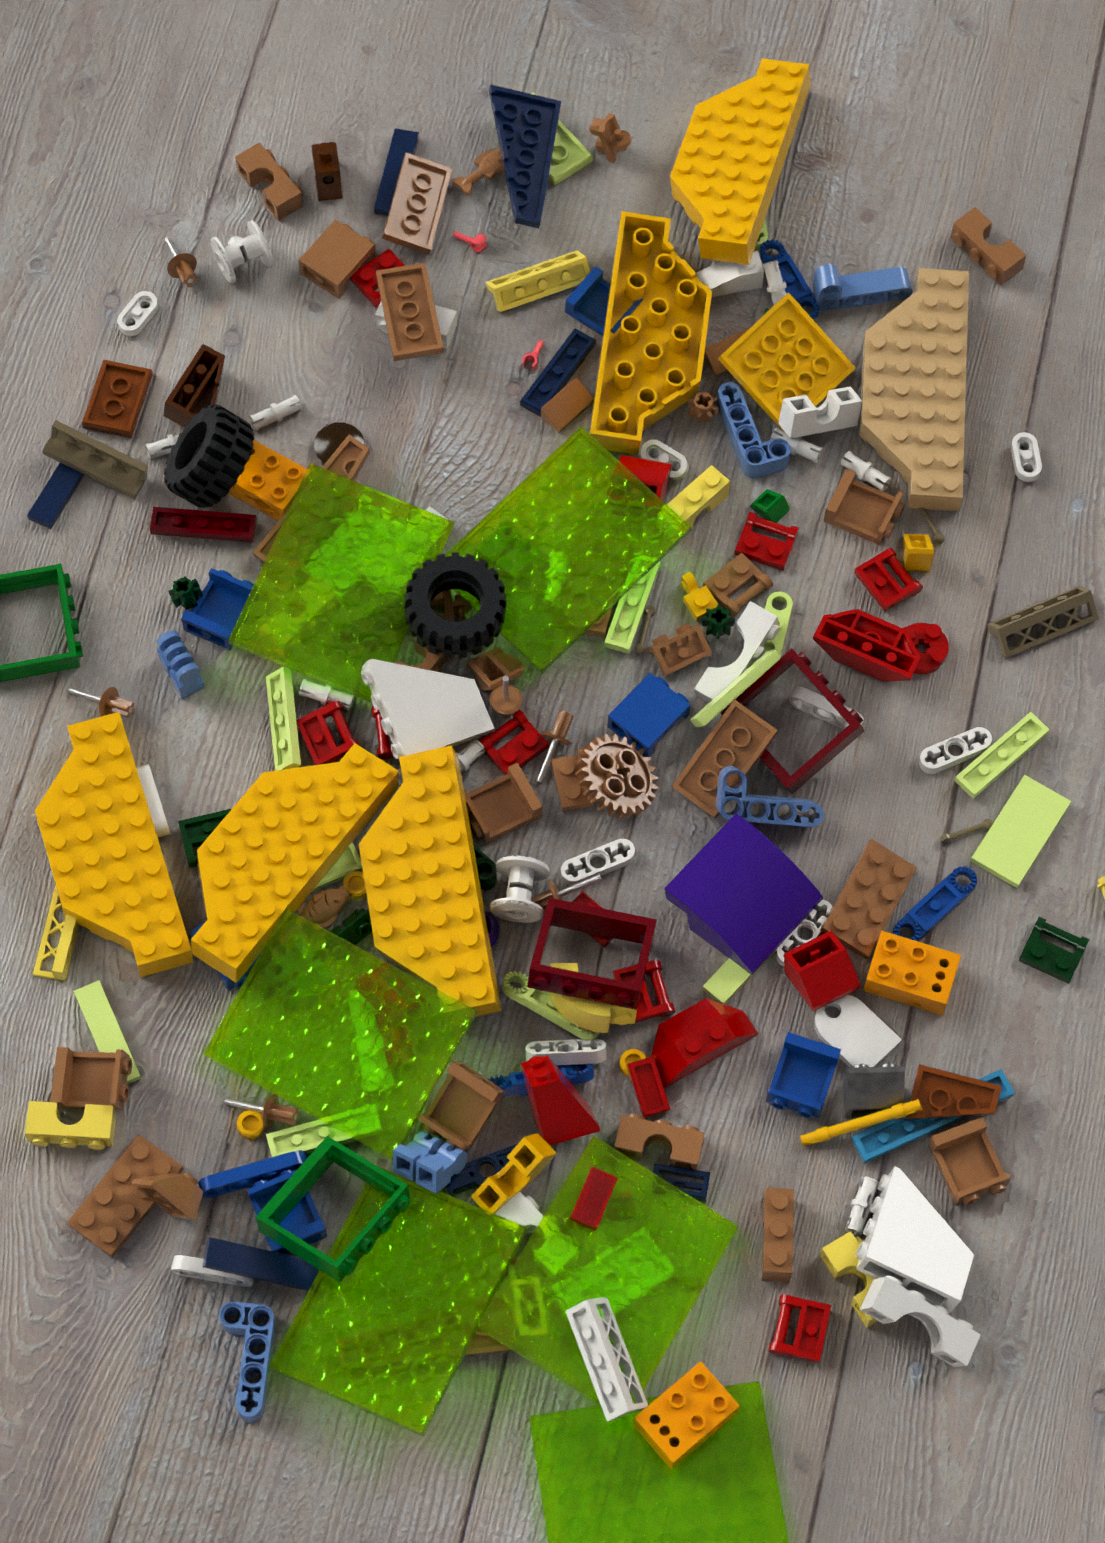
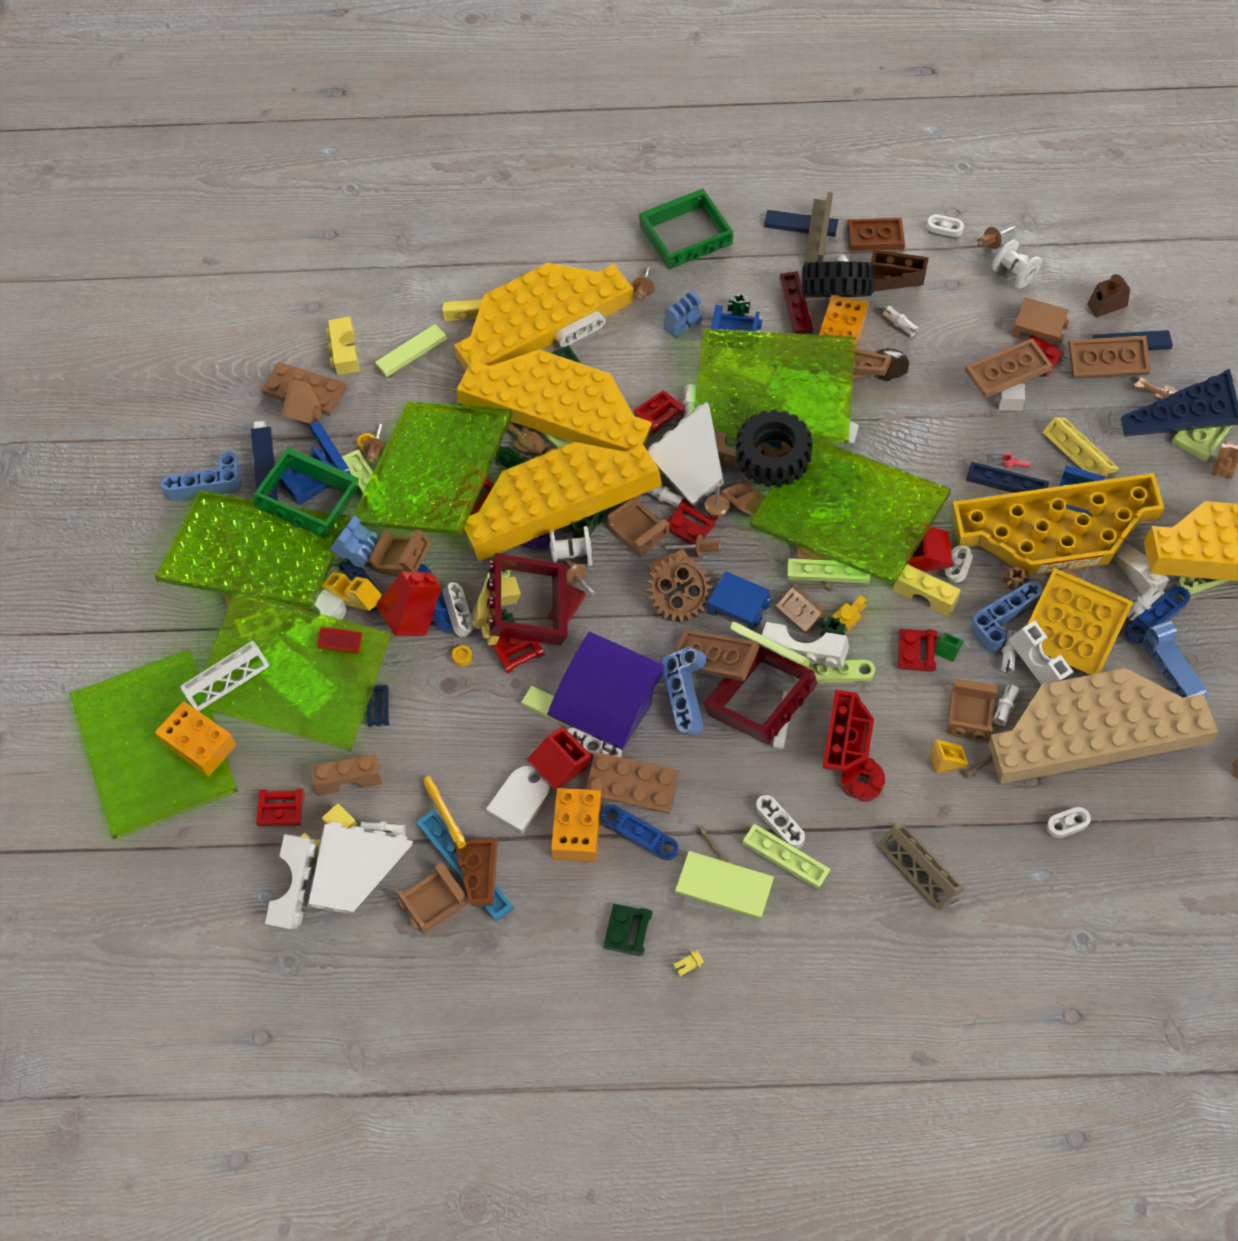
camera: 80 degrees right, 5 degrees down
medium nougat panel [51,1047,132,1110] -> none
medium nougat arch [235,142,303,221] -> none
yellowish green plate [266,667,301,771] -> none
coral hand [453,231,488,253] -> none
medium nougat slope [541,378,594,433] -> none
white beam [561,839,635,886] -> none
medium nougat arch [614,1114,705,1170] -> none
red tile [626,1056,671,1118] -> none
red wedge [651,998,758,1089] -> none
medium nougat plate [703,553,773,617] -> none
blue panel [766,1032,841,1119] -> none
flat silver slope [843,1063,905,1118] -> none
red plate [854,548,923,612] -> none

